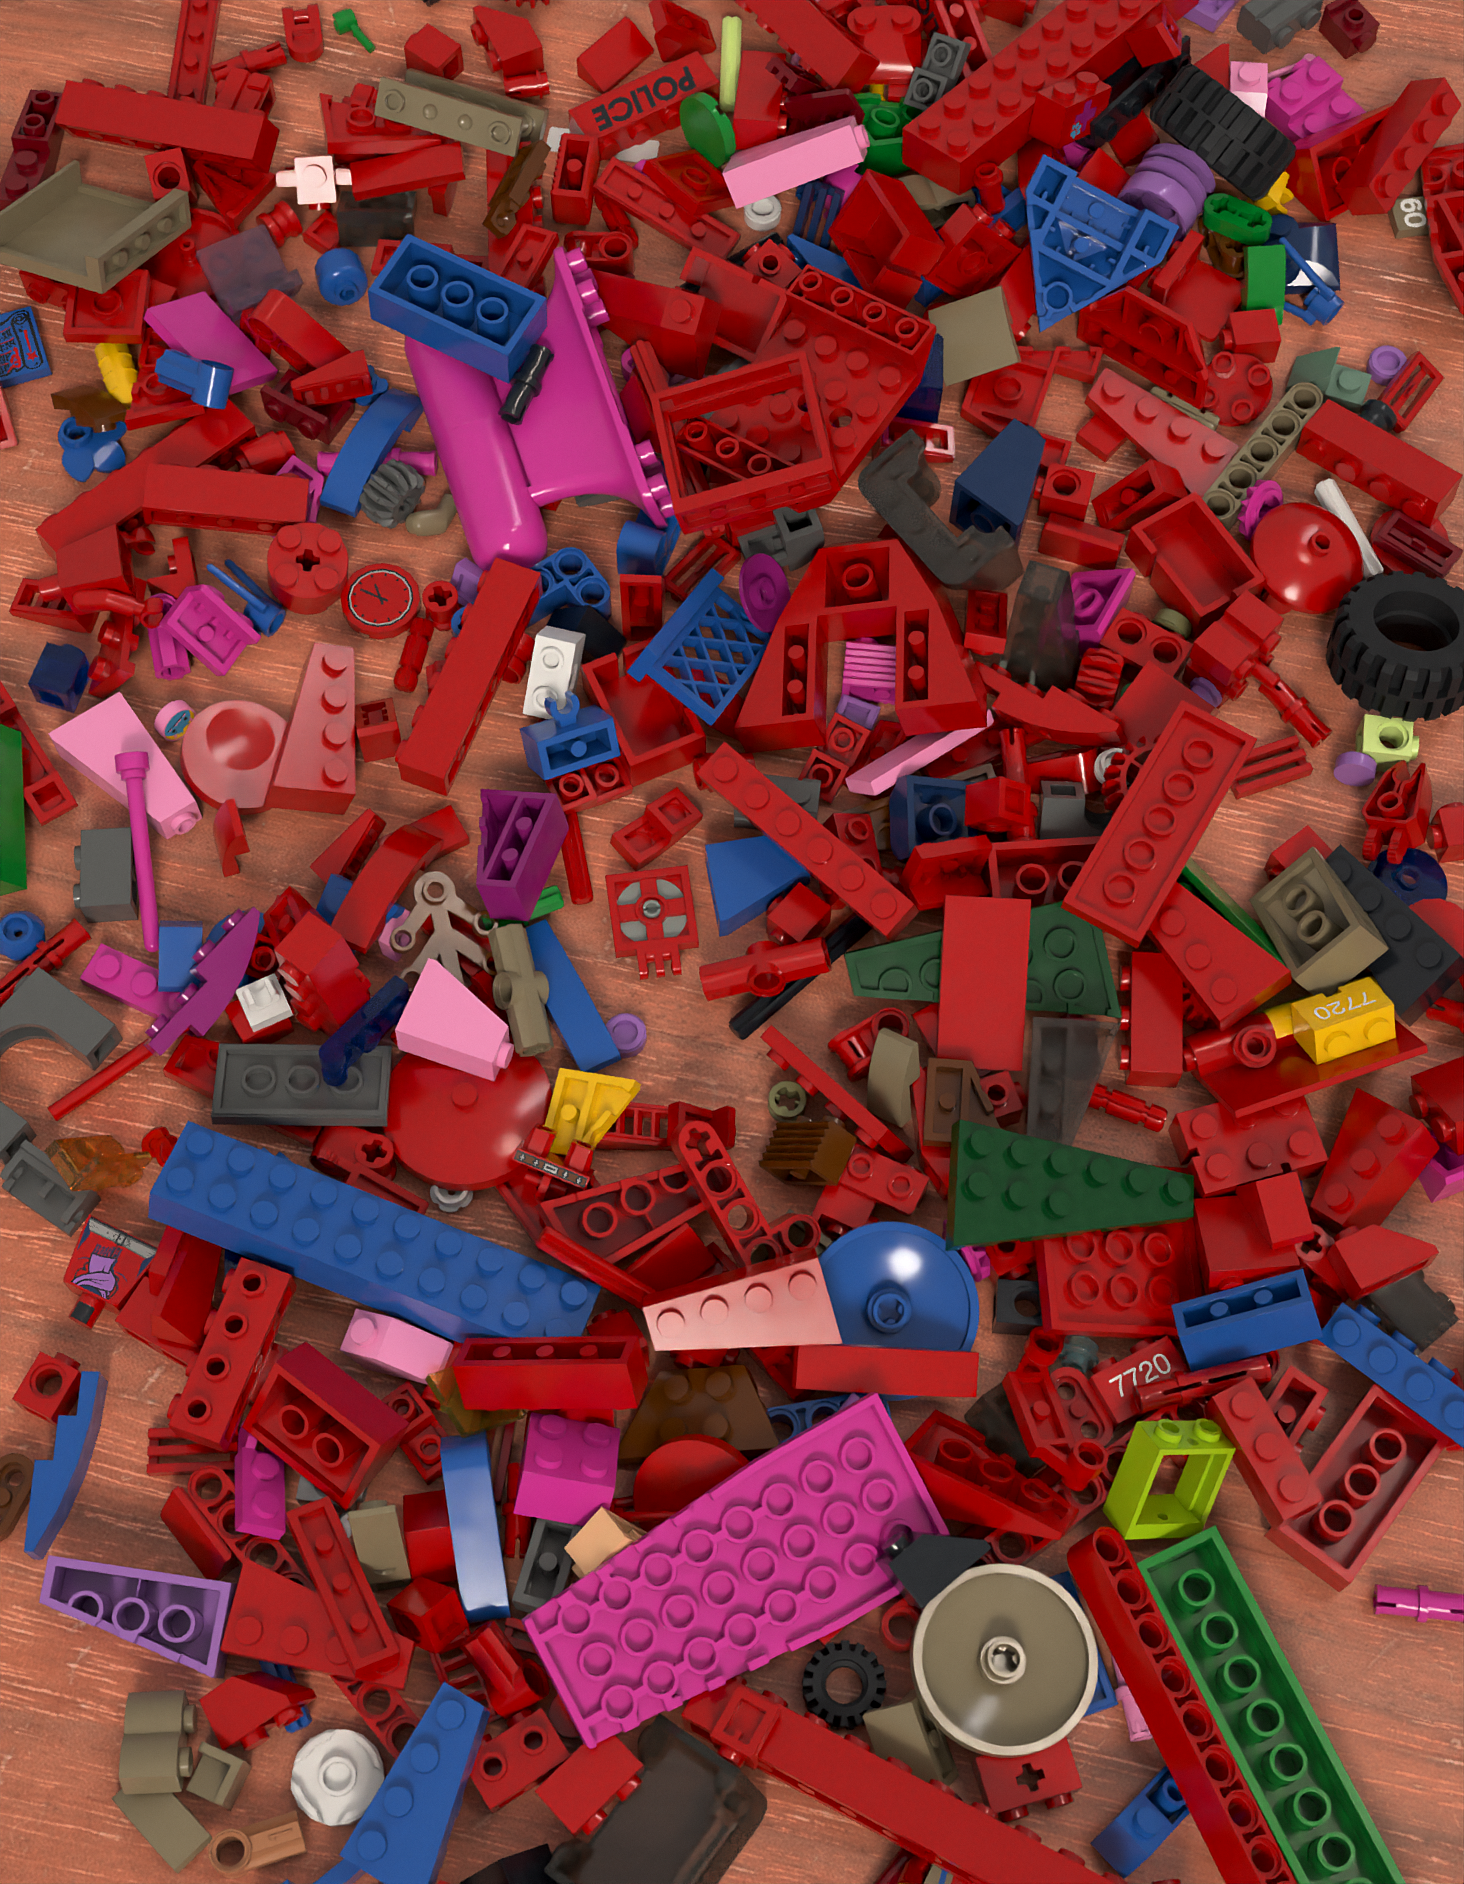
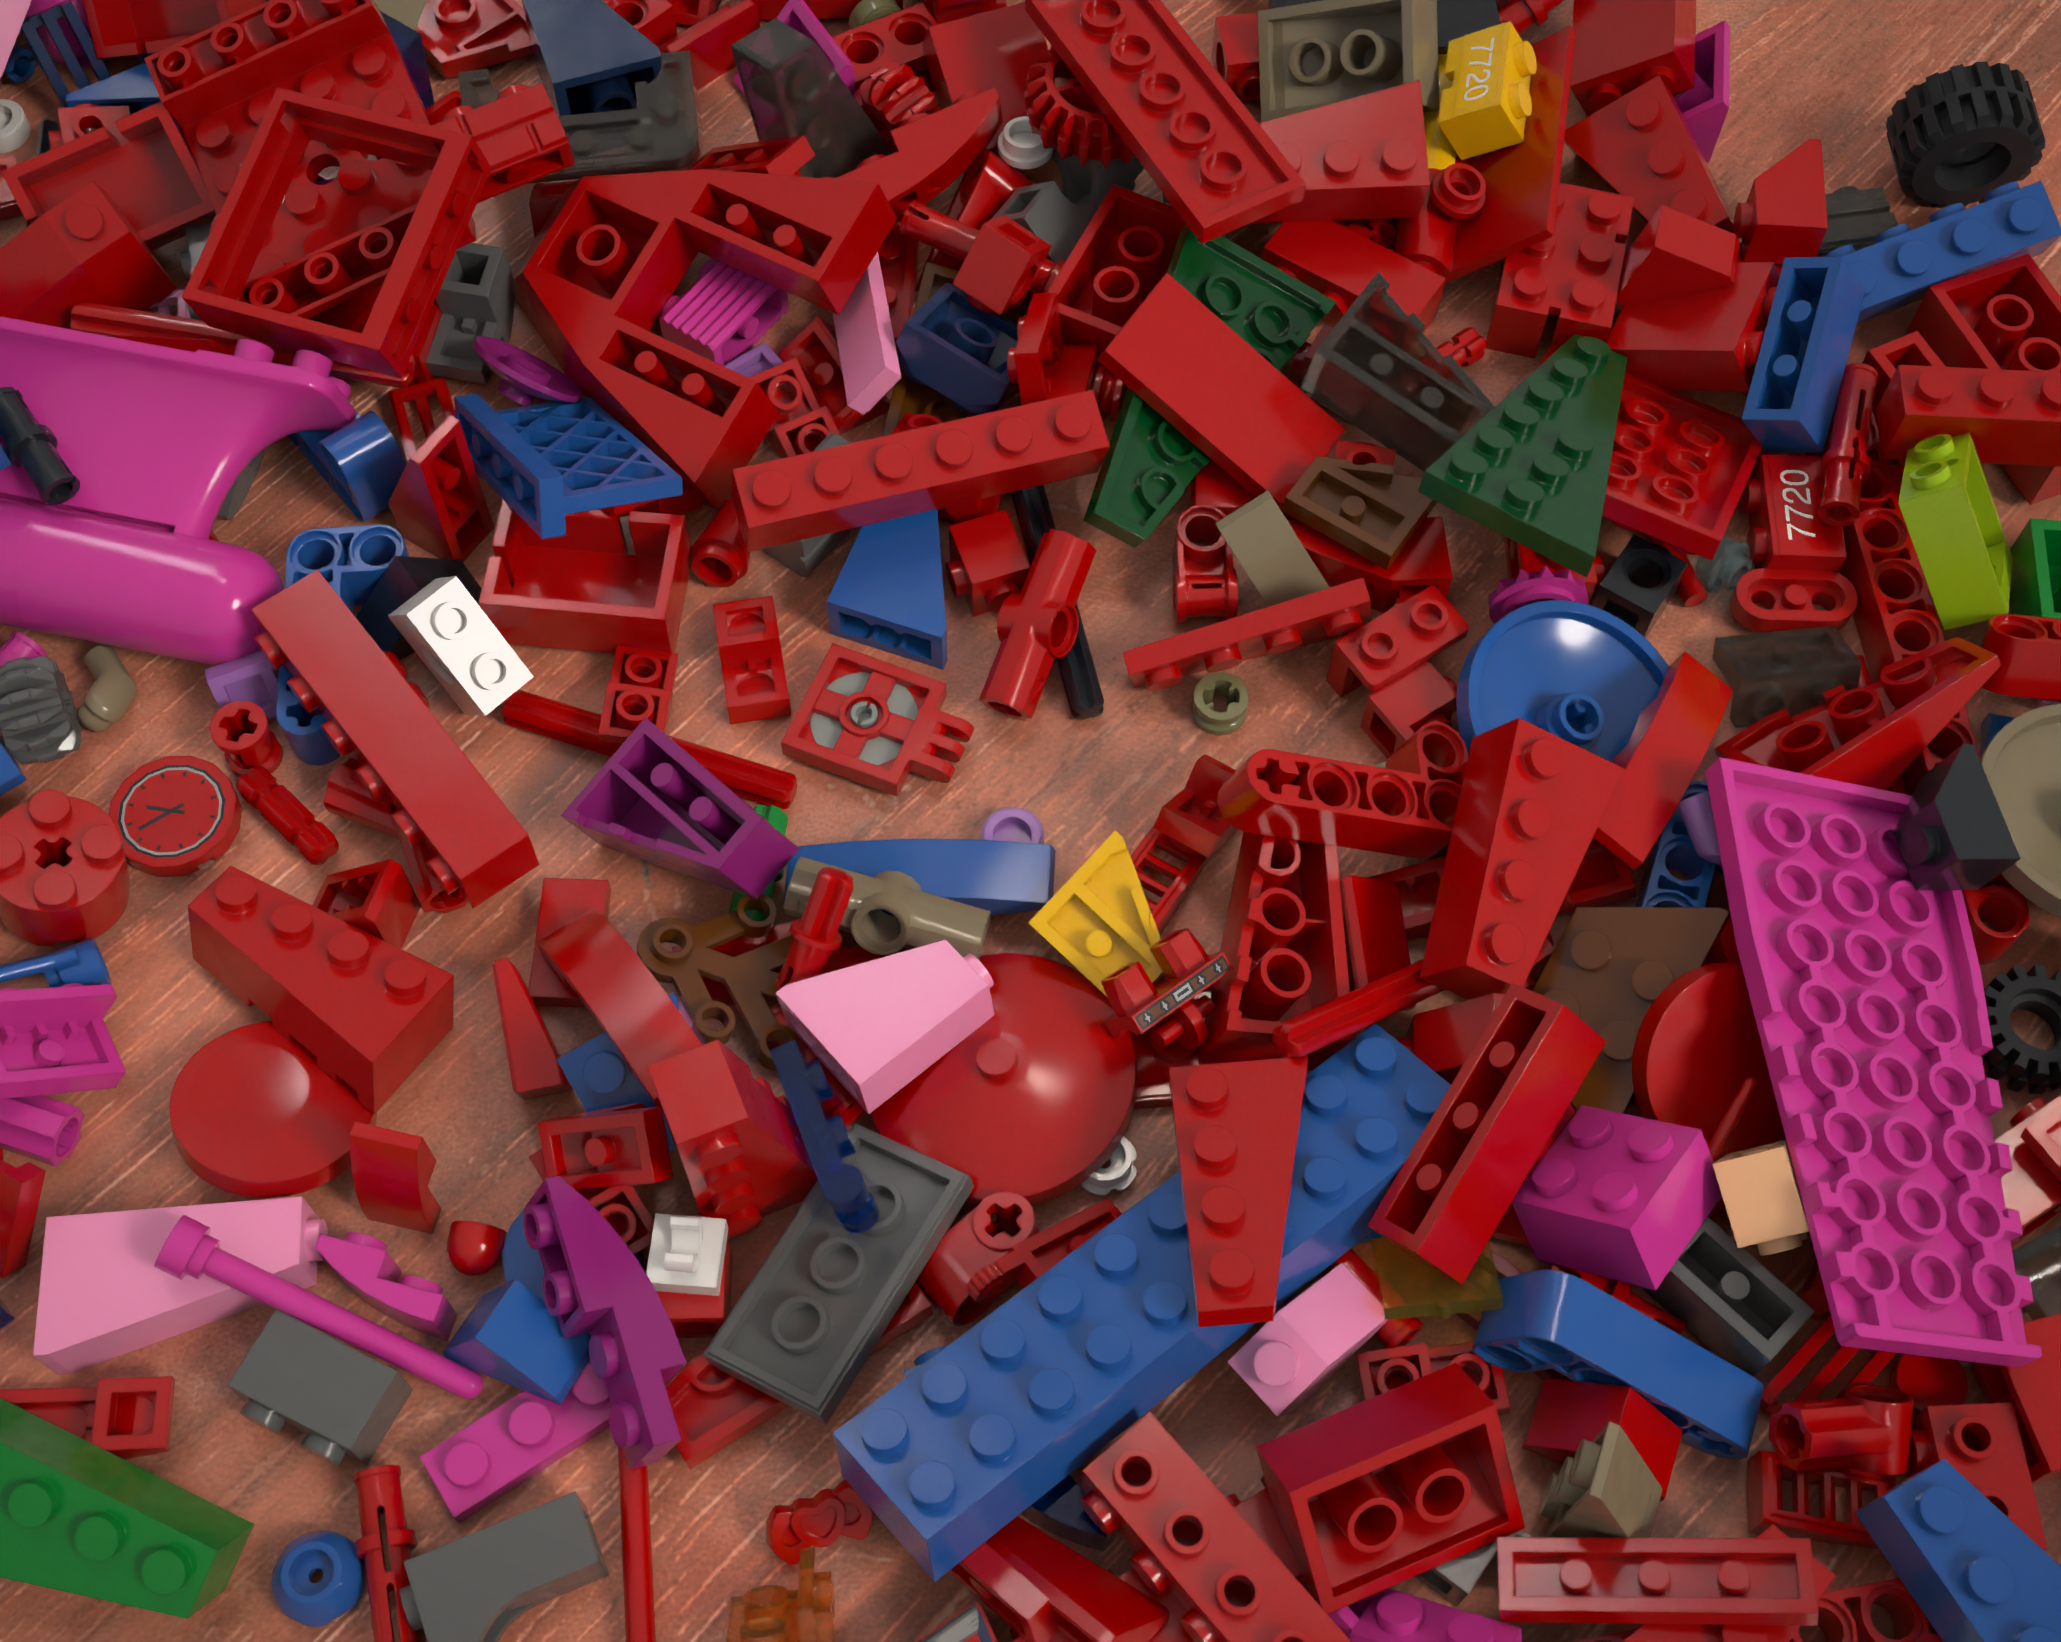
camera: 60 degrees left, 5 degrees down
tile [154,700,196,741] -> none
red brick [386,1576,469,1654] -> none
blue brick [520,690,621,780] -> none
reddish brown brick [759,1115,857,1186] -> none
red plate [1002,1326,1108,1491] -> none
none -> dark pink slope [315,1232,457,1341]
none -> red brick [432,82,575,203]
none -> red hinge [447,1221,507,1276]
none -> red axle [775,867,854,990]
none -> red wing [1169,1056,1308,1327]

